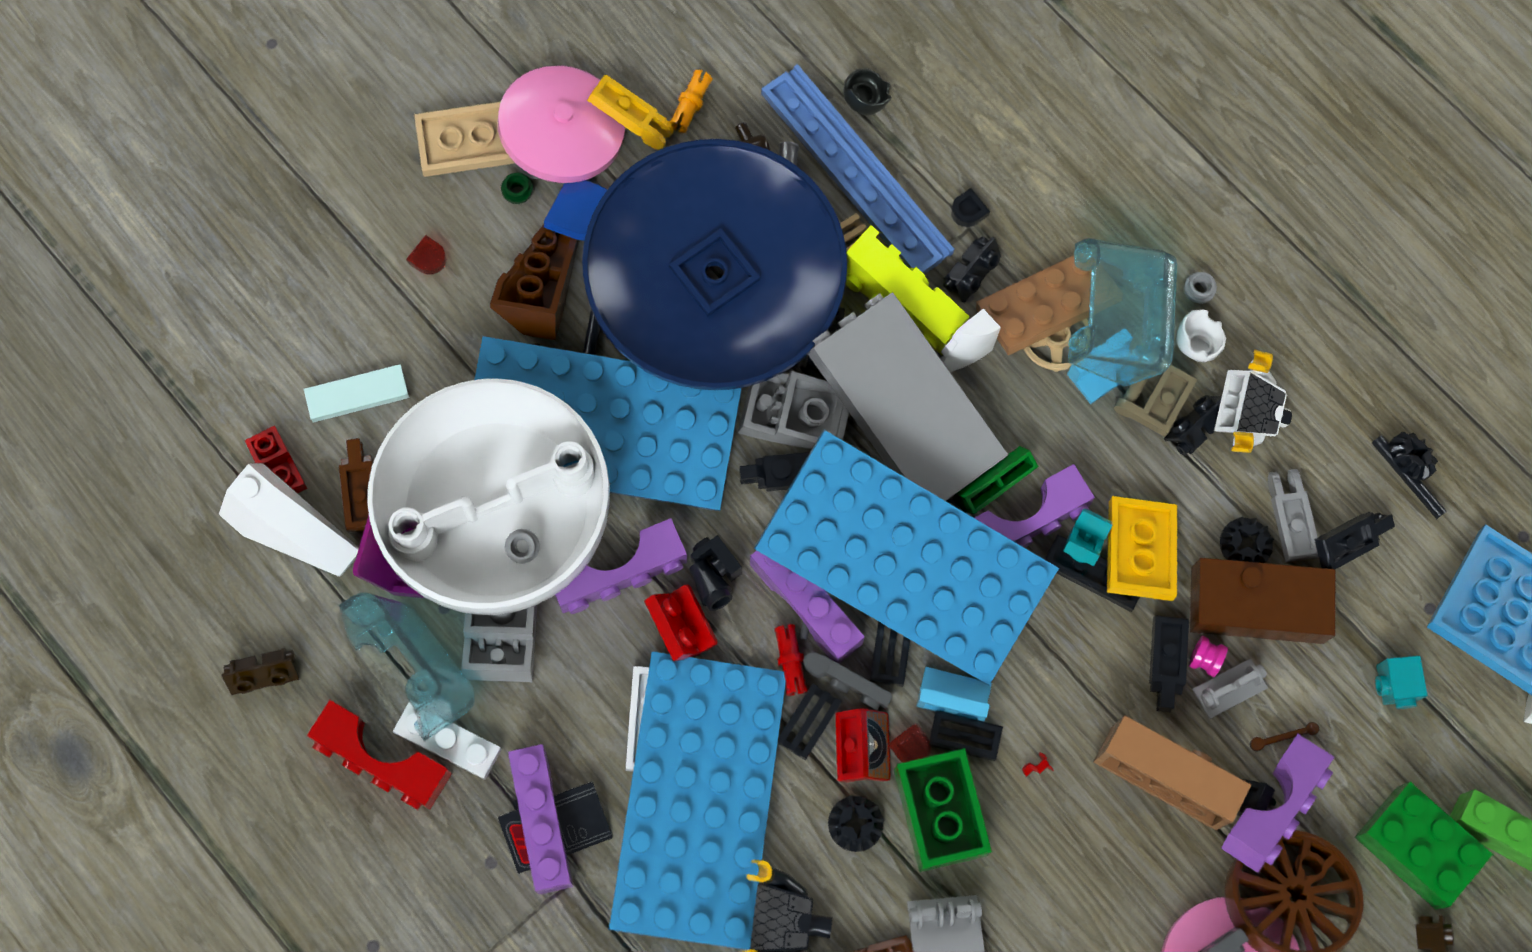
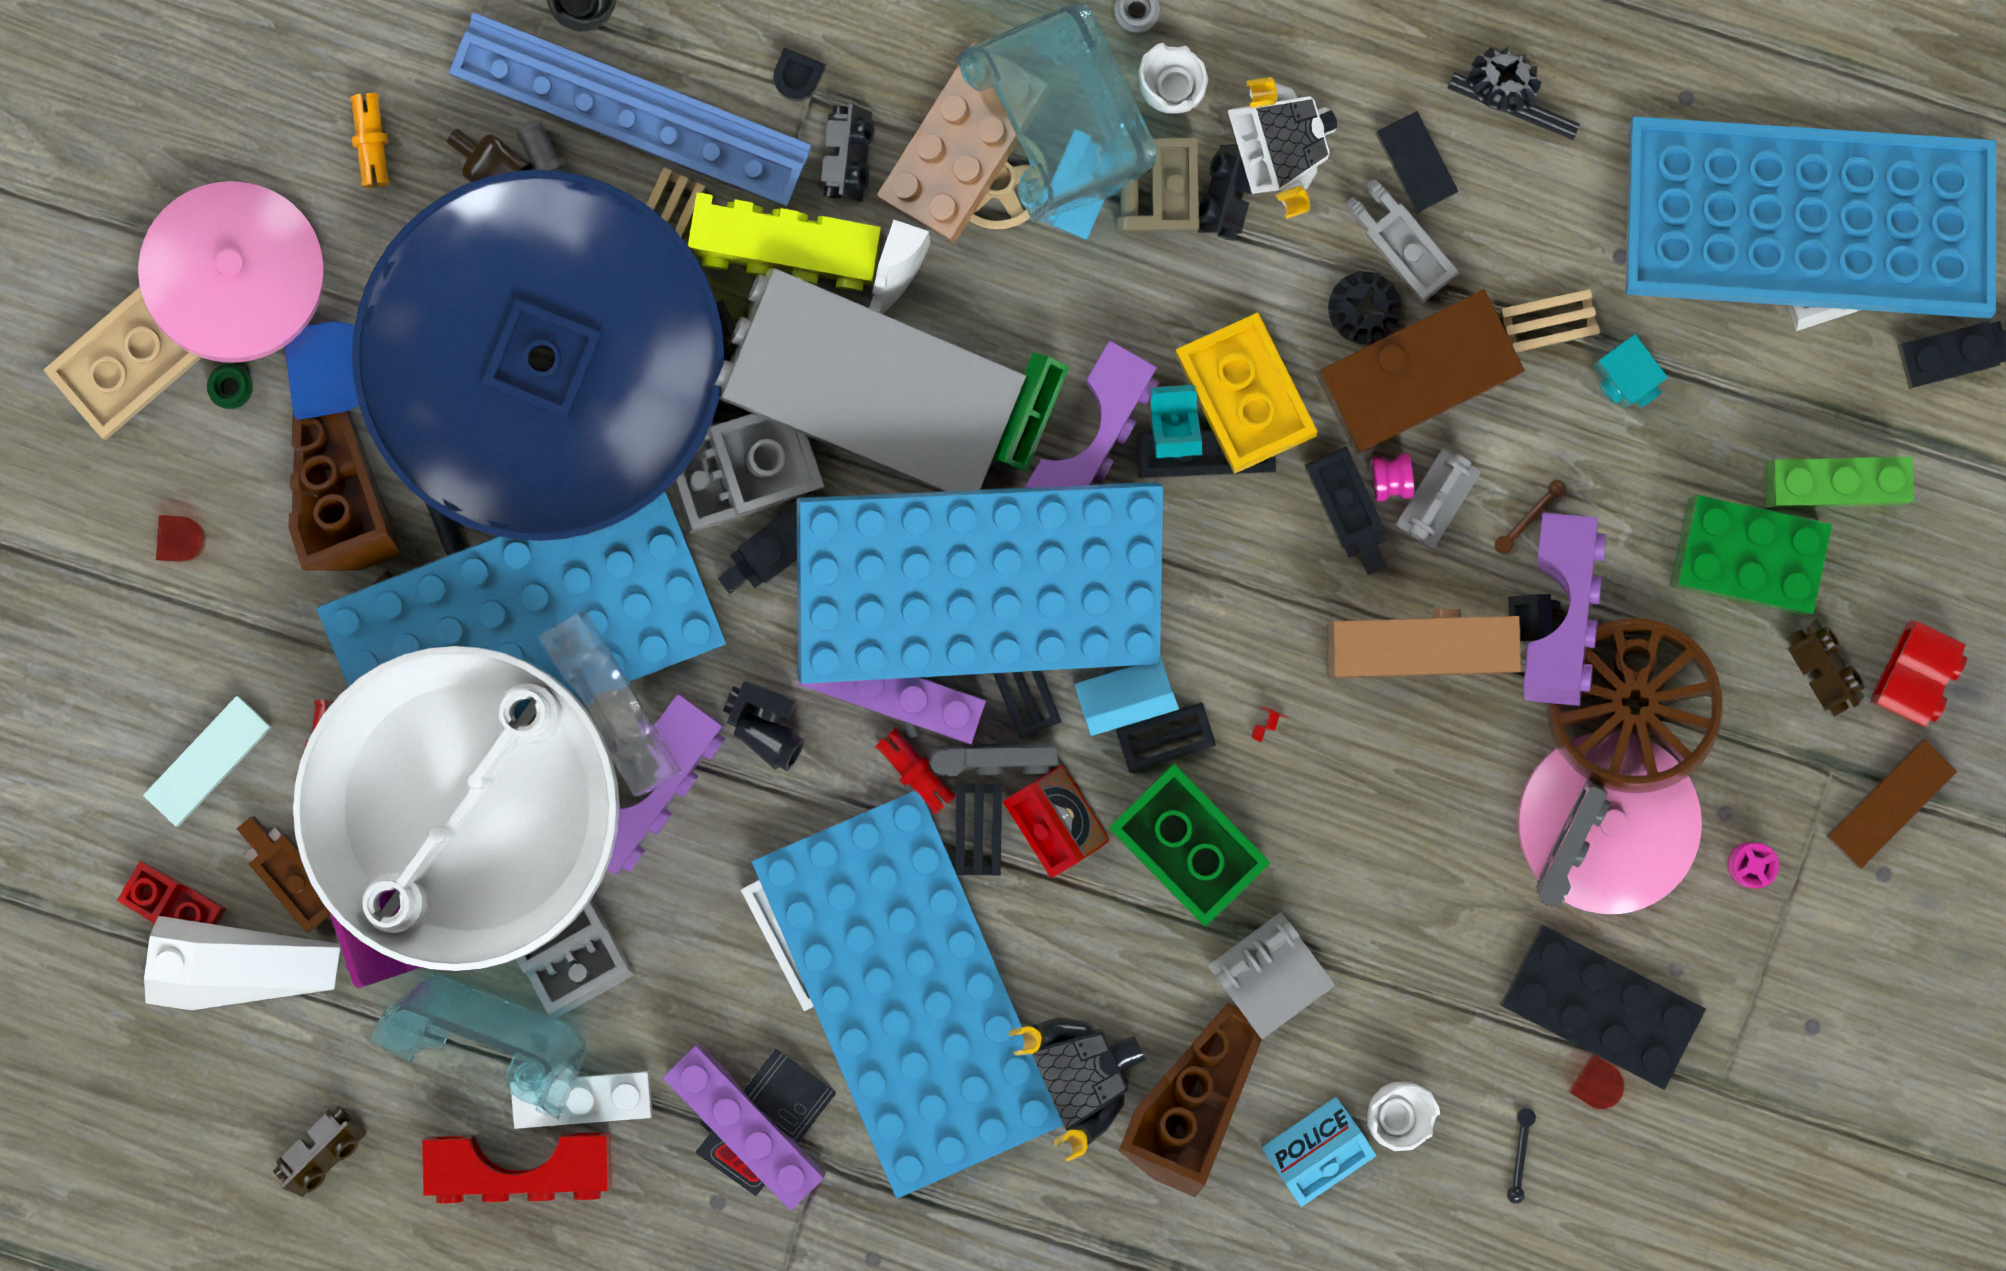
camera: 25 degrees left, 15 degrees up
light grey plate [505,529,540,564] -> none
yellow hinge [587,75,675,150] -> none
red bracket [644,585,718,661] -> none
black gear [828,795,884,852] -> none
clear red tile [888,723,931,763] -> none
black hinge [1314,512,1395,569] -> none
none -> clear arch [539,613,683,796]
none -> black tile [1375,111,1459,214]
none -> tan tile [1500,289,1600,353]

